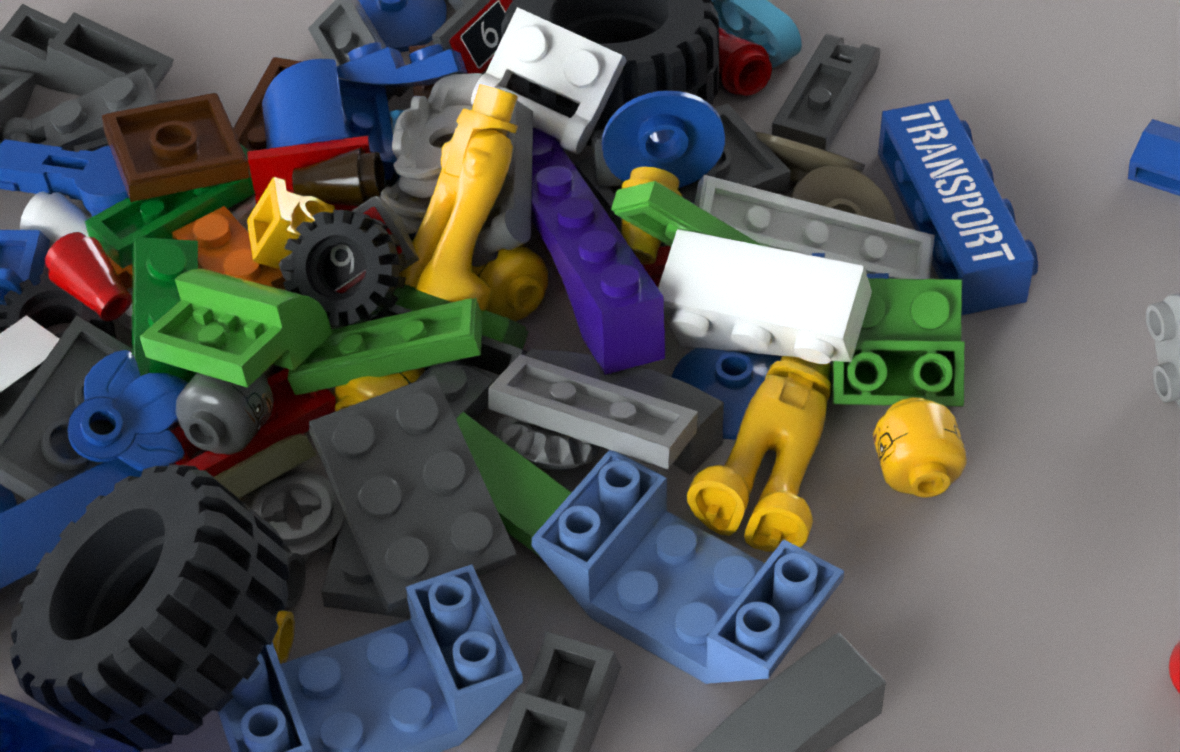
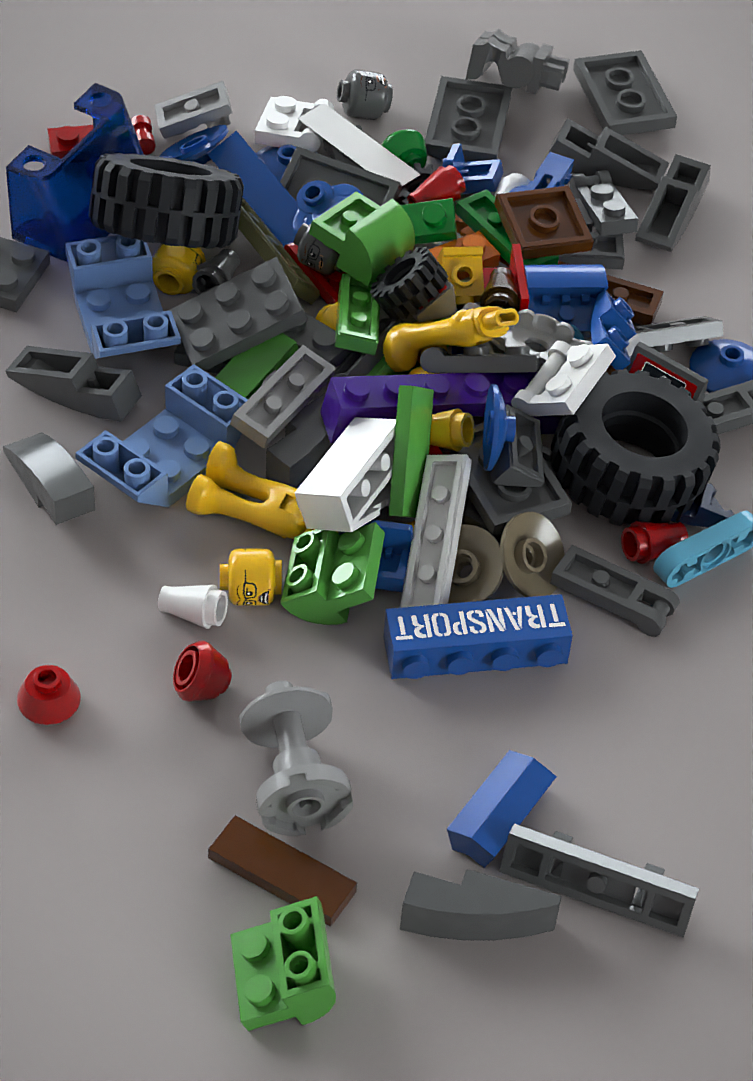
camera: 90 degrees right, 0 degrees up
none -> white cone [158,585,228,629]
none -> red cone [173,640,232,701]

